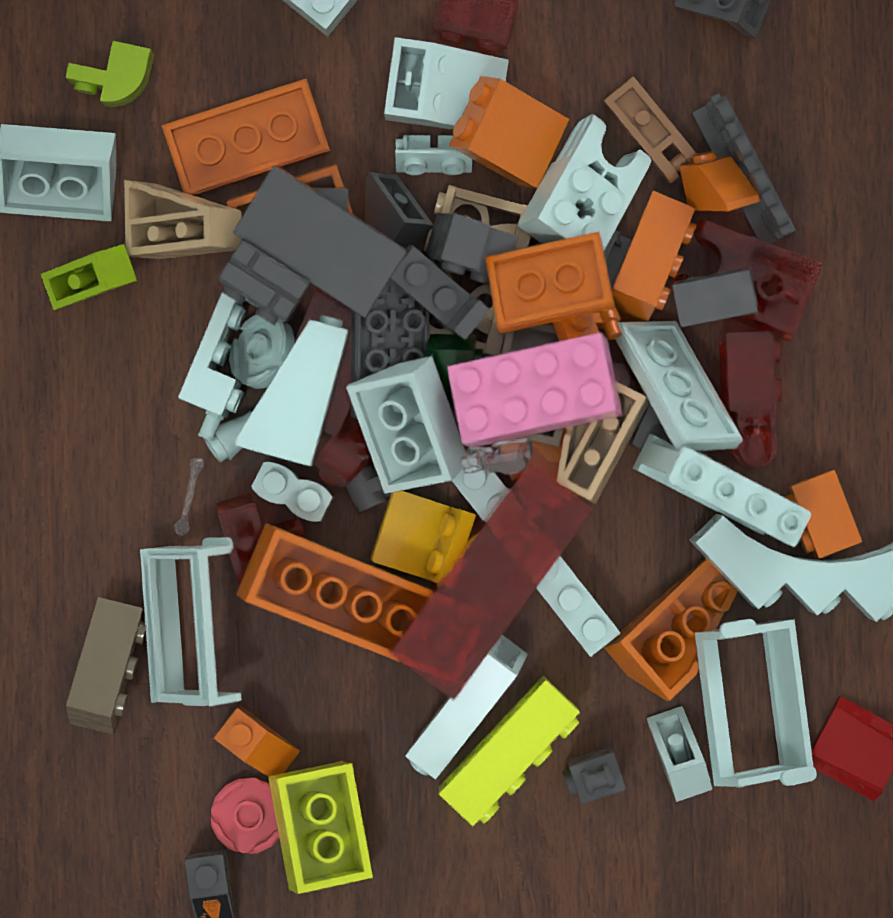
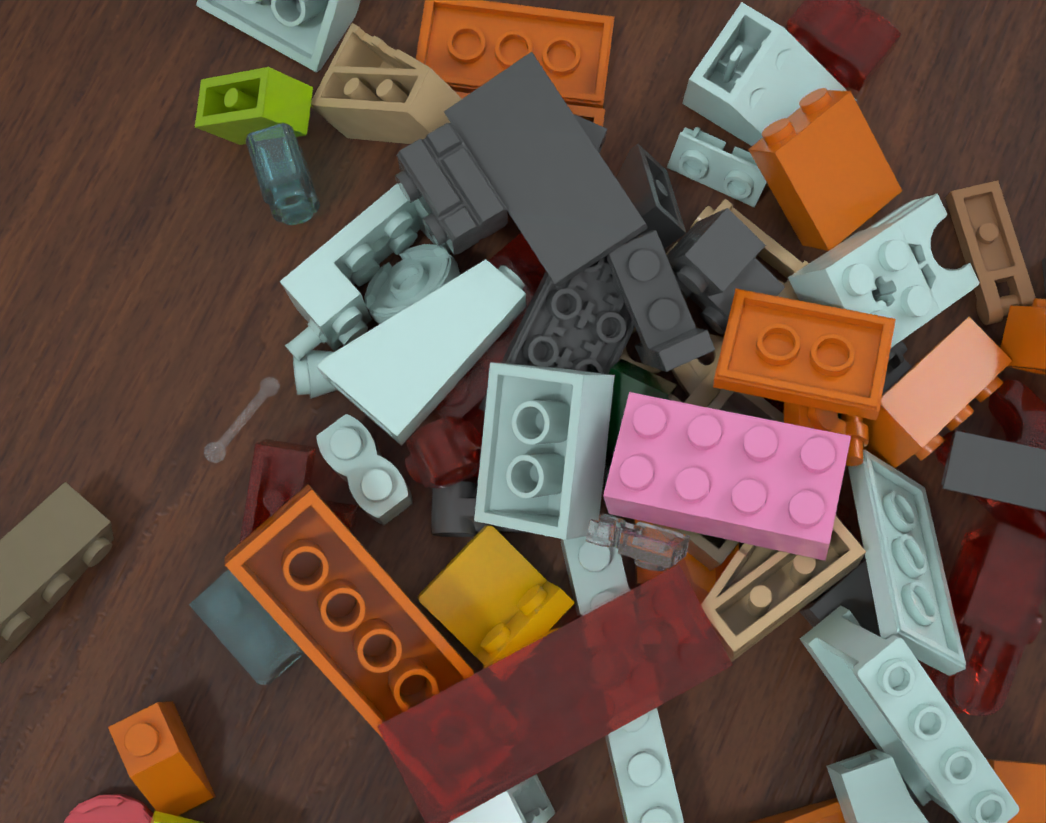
camera: 25 degrees right, 10 degrees down
light aqua piece [140,537,241,706] -> none
none -> clear light blue brick [189,569,304,685]
none -> clear light blue brick [245,123,320,225]

